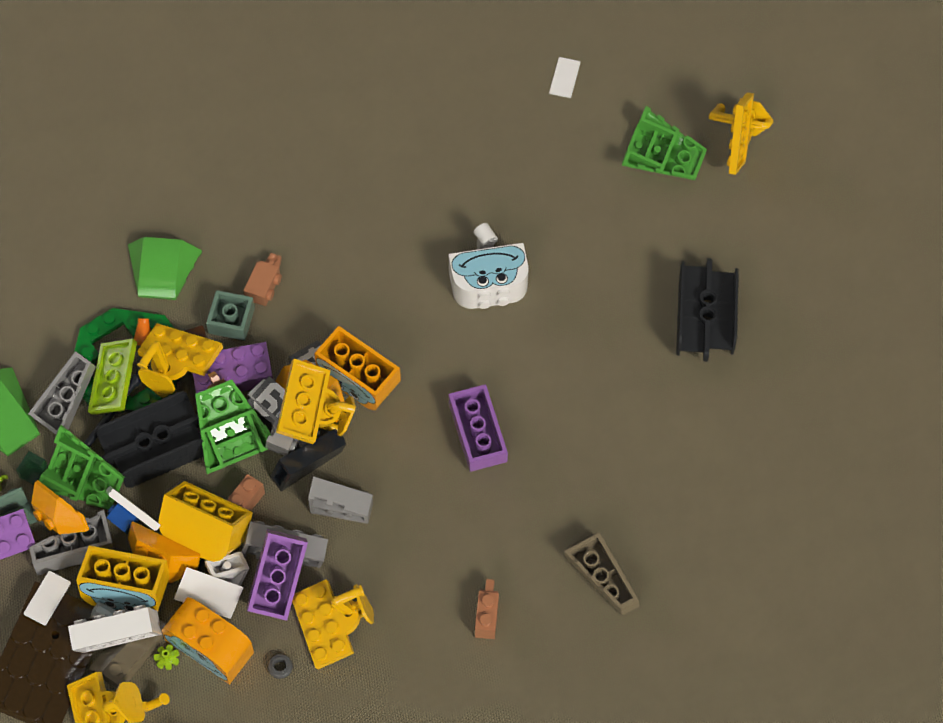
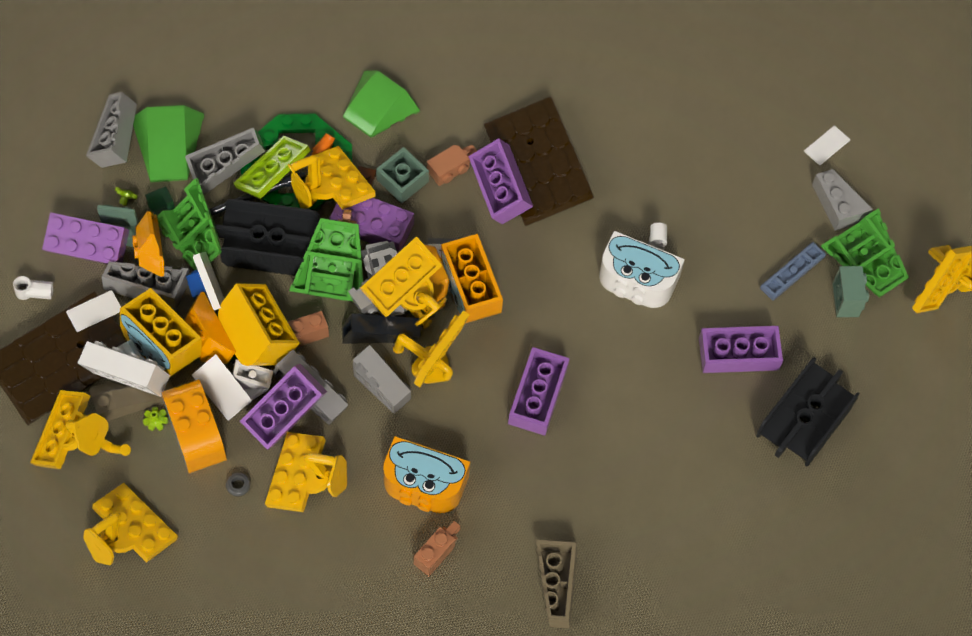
camera: 30 degrees right, 0 degrees up
none -> brick [383,436,470,513]
none -> yellow plate [393,310,470,388]
none -> medium lavender brick [468,138,533,224]
none -> dark brown piece [484,96,594,226]
none -> medium lavender brick [699,326,783,373]
none -> sand blue plate [760,242,826,301]
none -> light grey wedge [812,169,873,231]
none -> sand green brick [832,266,869,317]

